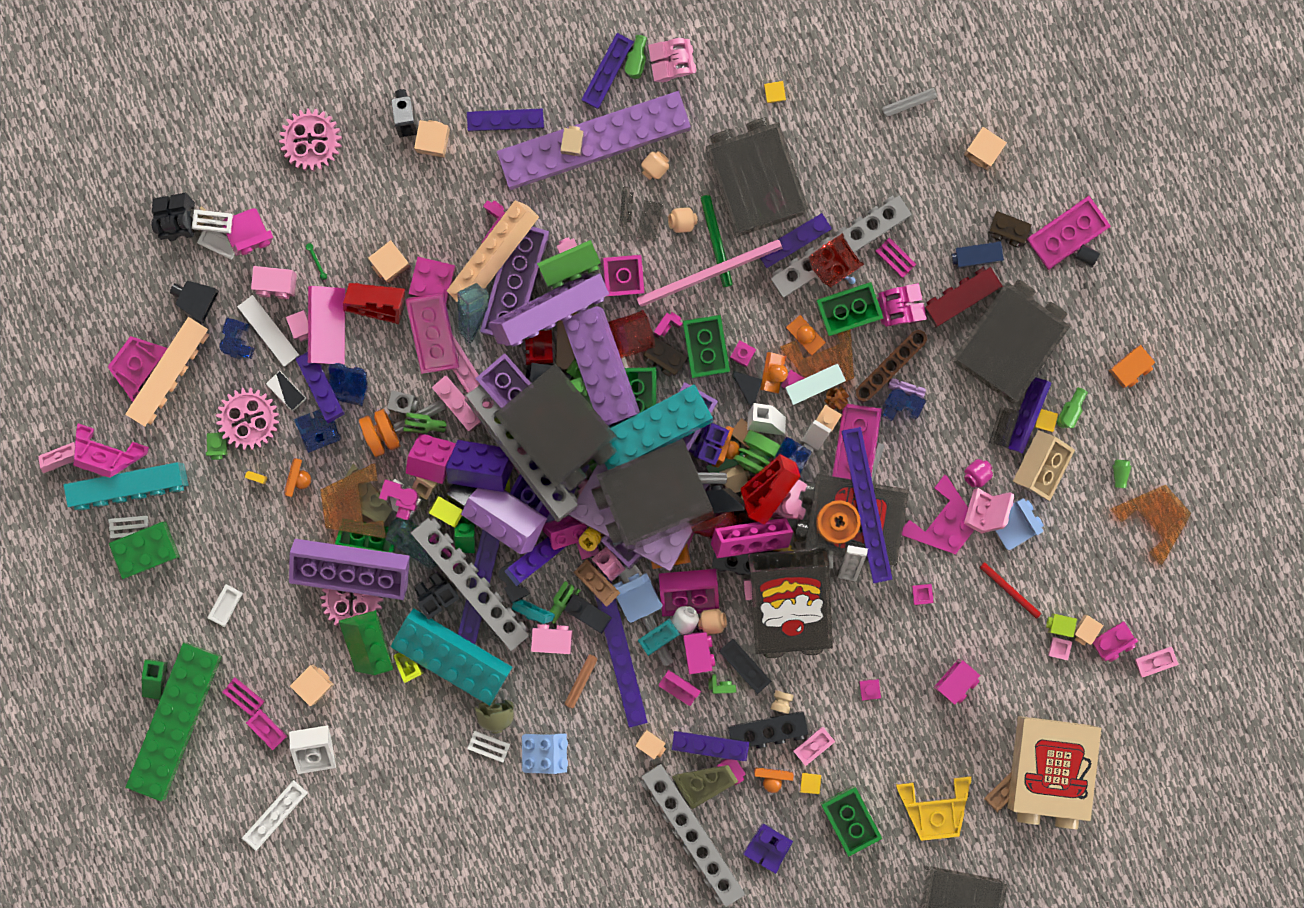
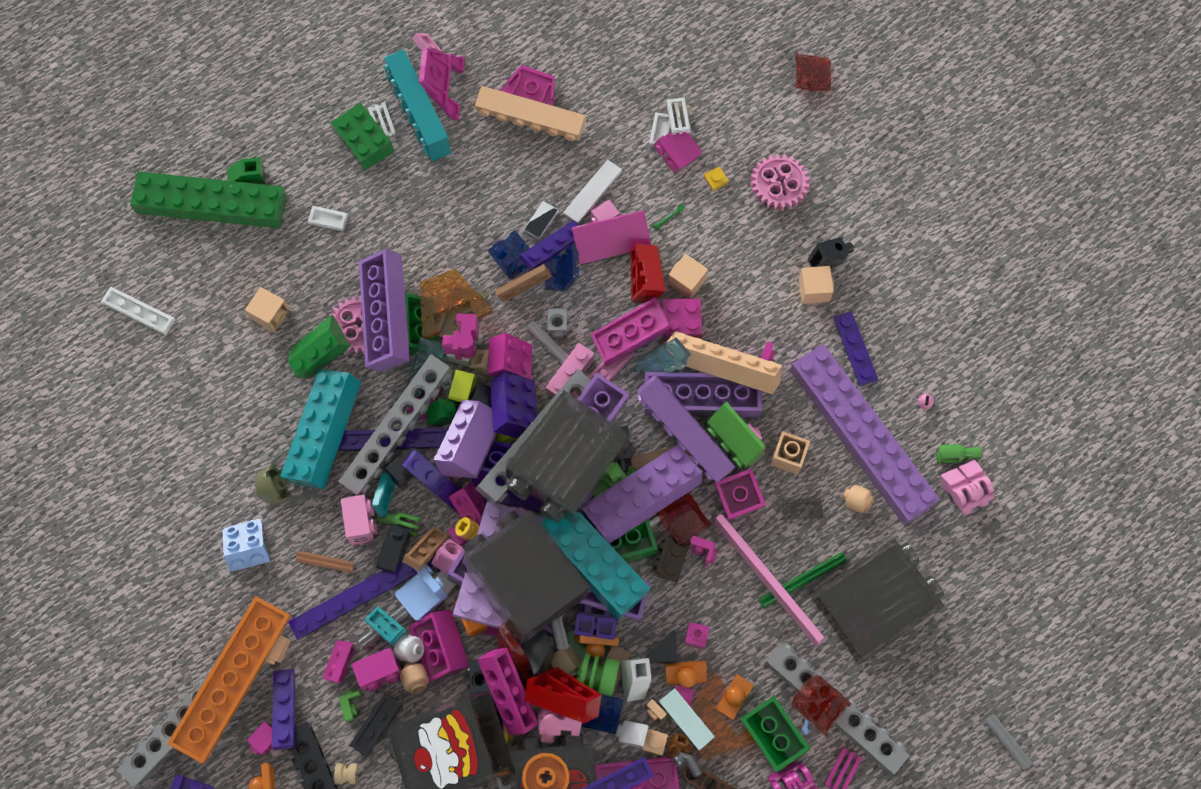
camera: 80 degrees right, 15 degrees down
black hips [151,192,195,241] -> none
black torso [170,280,219,323] -> none
bright green bracket [206,432,228,460] -> none
bright pink gear [216,388,279,450] -> none
clear blue hips [219,317,255,360] -> none
dark pink tile [222,677,265,716] -> none
yellow tile [245,471,267,484] -> none
dark pink plate [246,709,287,750] -> none
bright pink brick [251,266,297,300] -> none
orange tile [283,458,311,497] -> none
white slope [290,725,336,774] -> none
orange wheel [359,408,401,458] -> none
neon yellow slope [393,652,424,683] -> none
bright green arm [403,413,447,434] -> none
black hips [414,571,460,620] -> none
white tile [467,731,510,762] -> none
red cylinder [525,330,553,365] -> none
tan brick [560,126,584,157] -> none
dark purple plate [581,33,634,109] -> none
clear smoke plate [619,186,634,227] -> none
light nougat head [668,207,698,233] -> none
olive wing [672,765,738,809] -> none
green brick [682,315,730,379] -> none
dark purple plate [760,213,832,269] -> none
yellow tile [764,81,786,104] -> none
none -> orange plate [167,596,292,764]
none -> medium nougat tile [495,264,552,302]
none -> light nougat plate [646,699,667,721]
none -> flat silver arm [673,752,703,778]
none -> yellow plate [704,166,729,191]
none -> light nougat head [770,431,810,475]
none -> clear red slope [795,53,831,92]
none -> bright pink hinge [918,394,934,410]

